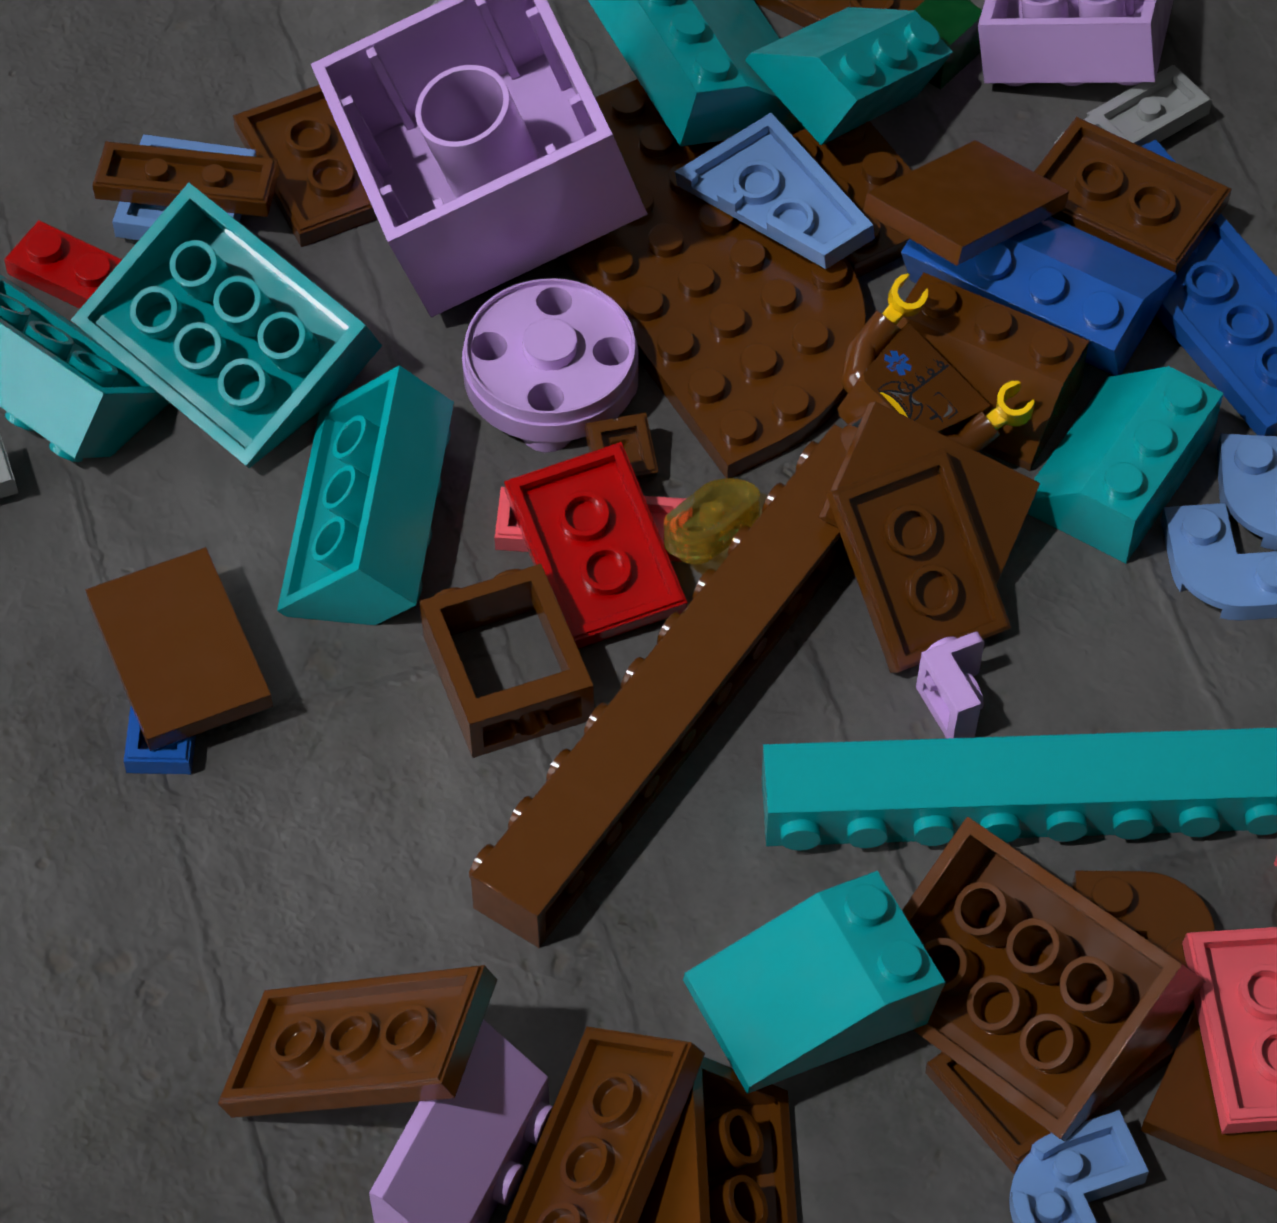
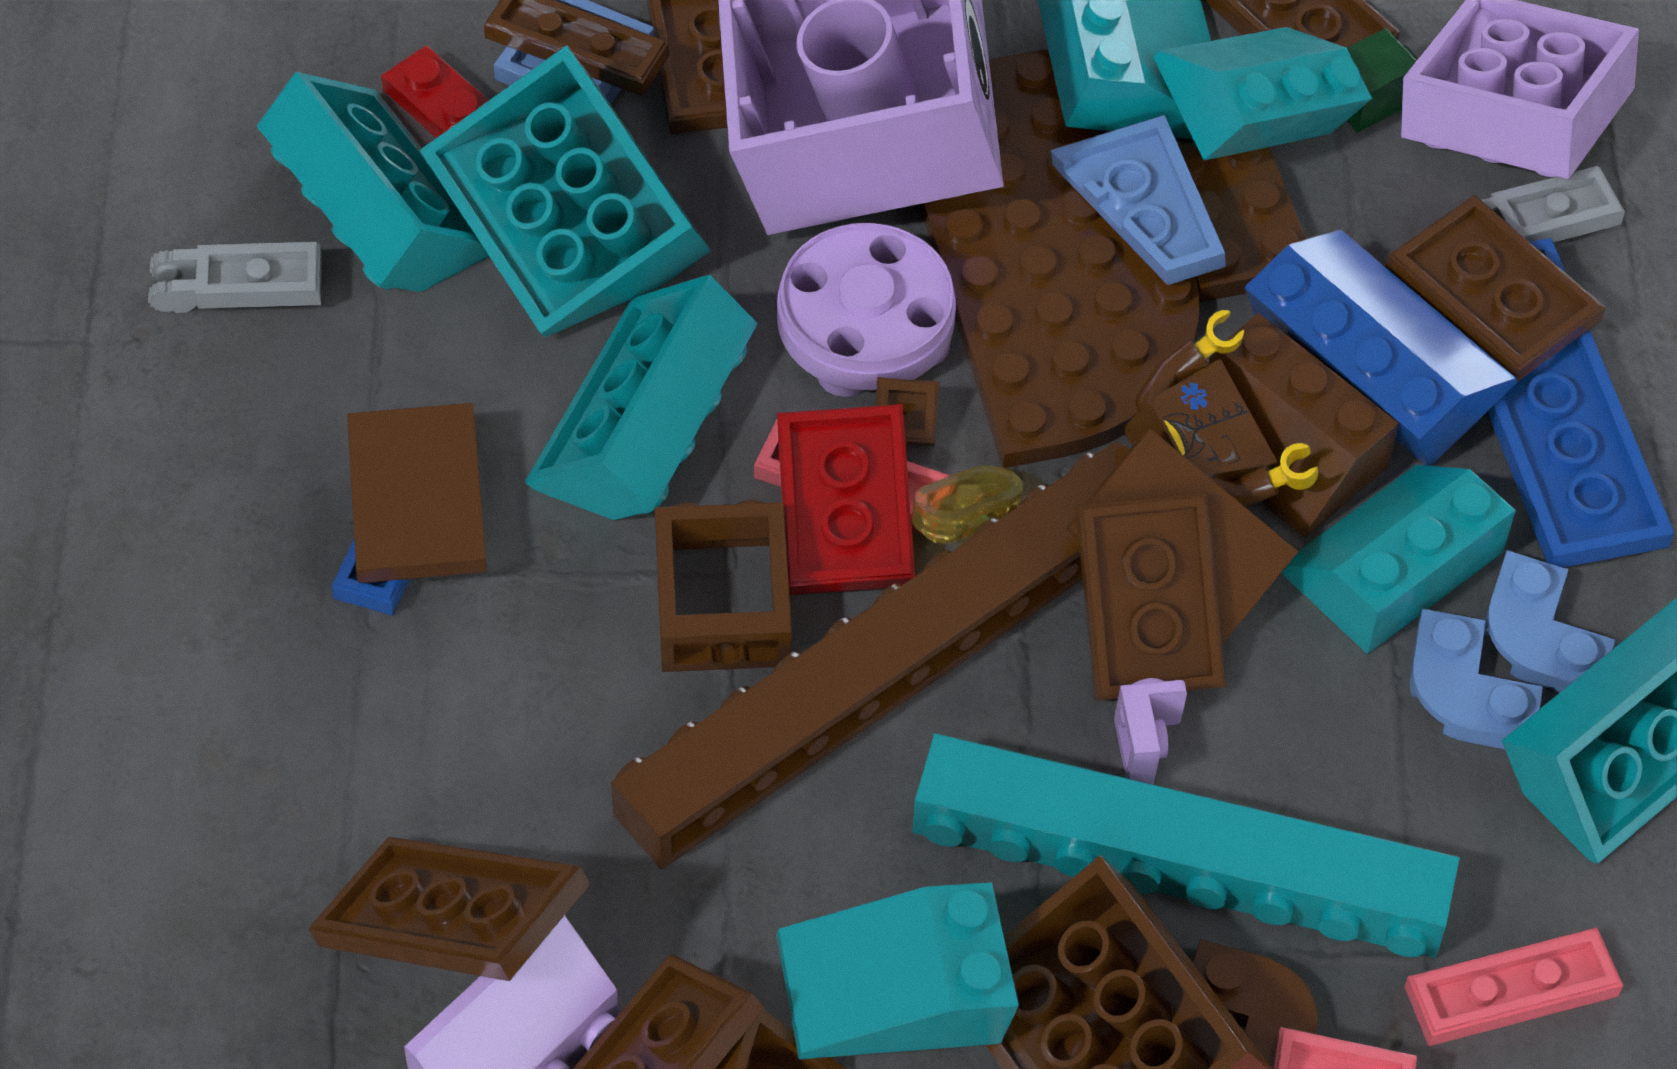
camera: 15 degrees right, 0 degrees up
reddish brown tile [863,140,1069,266] -> none

